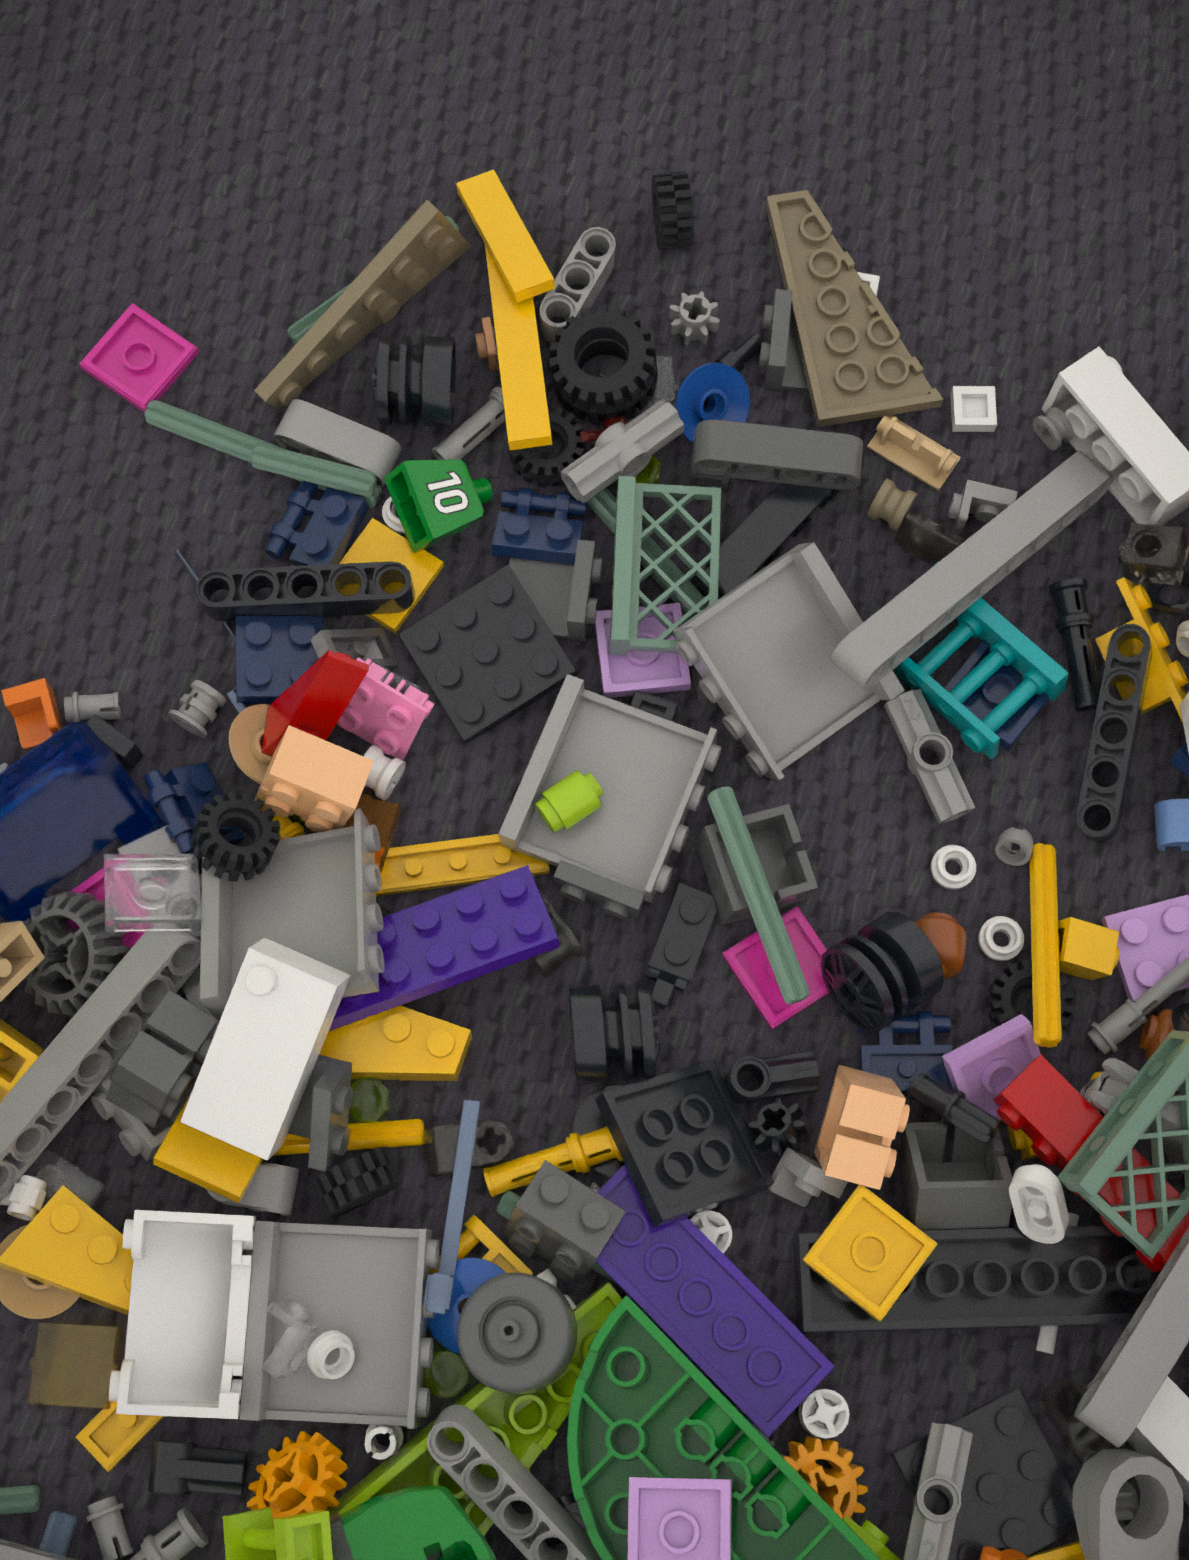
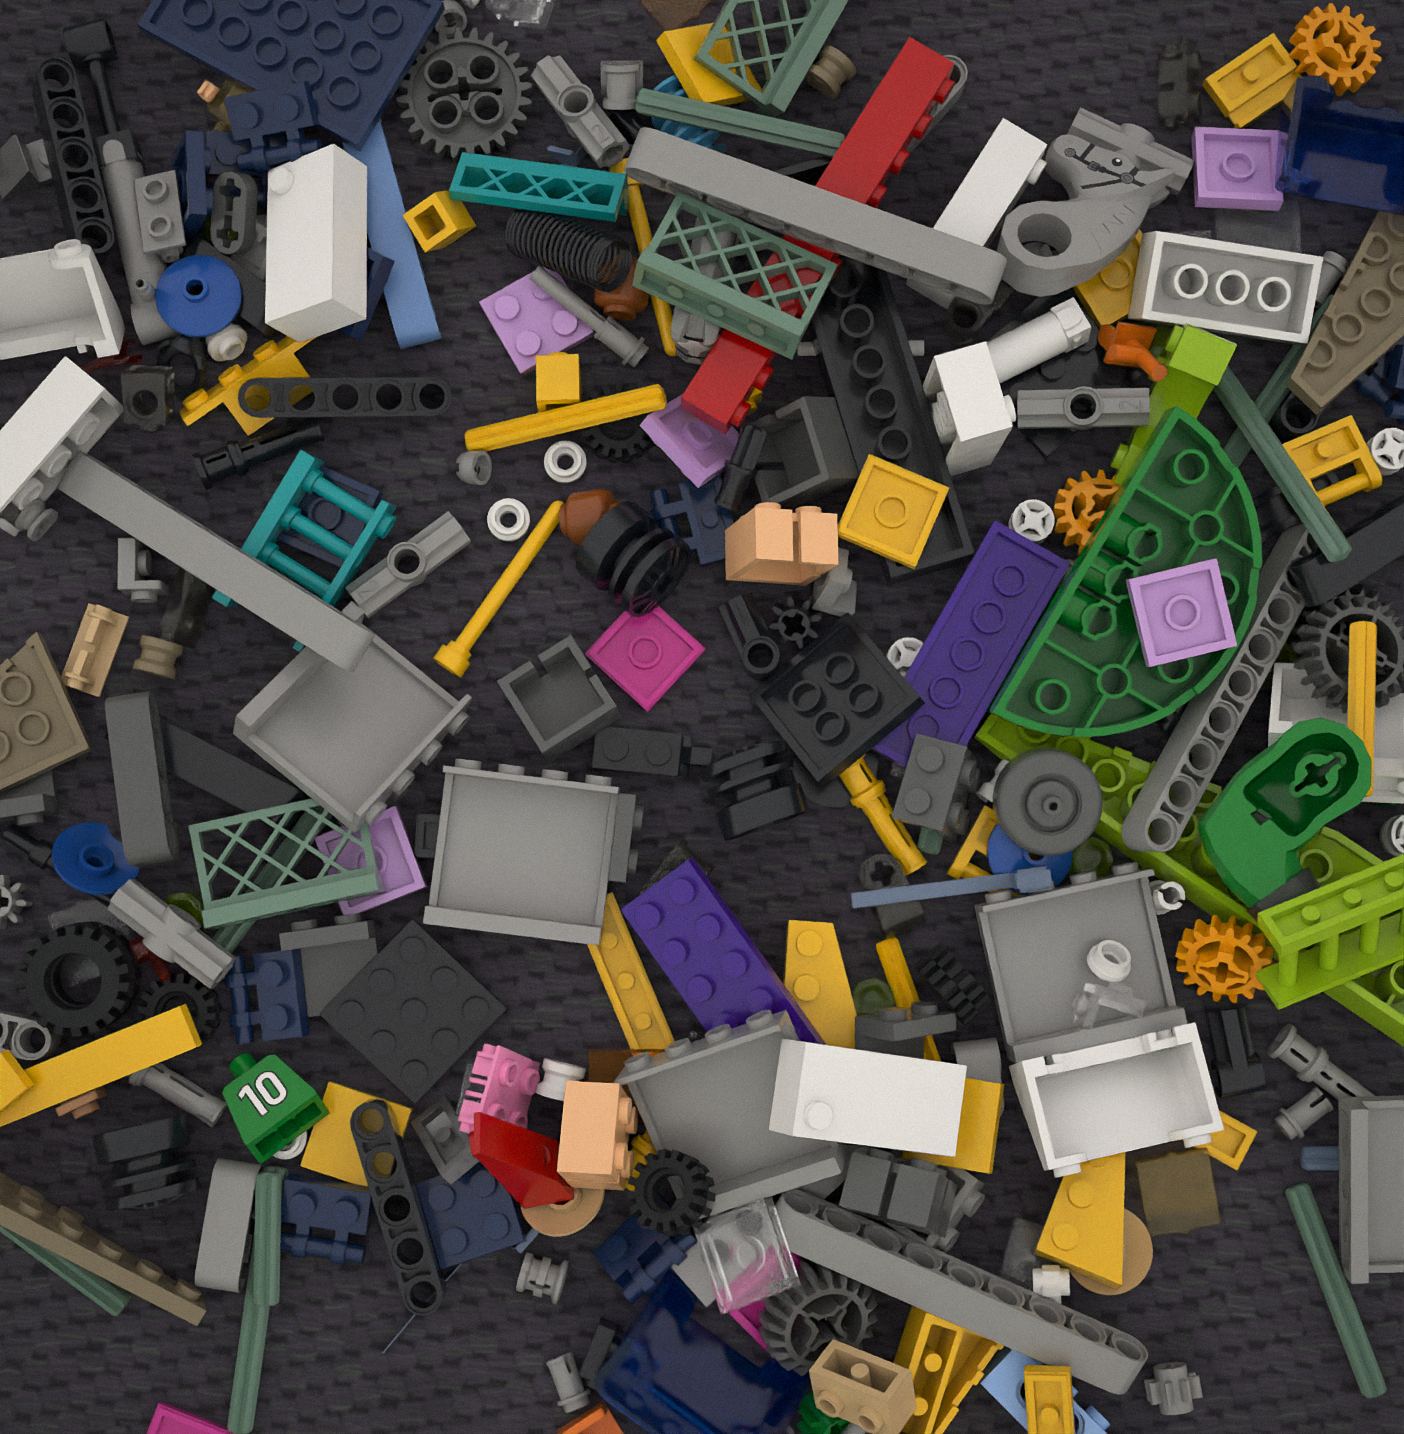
camera: 100 degrees left, 10 degrees up
lime brick [534,770,604,833] -> none
sand green axle [708,786,810,1004] -> none
white plate [950,386,997,432] -> none
white plate [1009,1164,1069,1244] -> none
none -> yellow piece [433,500,564,678]
none -> white brick [923,341,1016,476]
none -> white piece [987,297,1091,384]

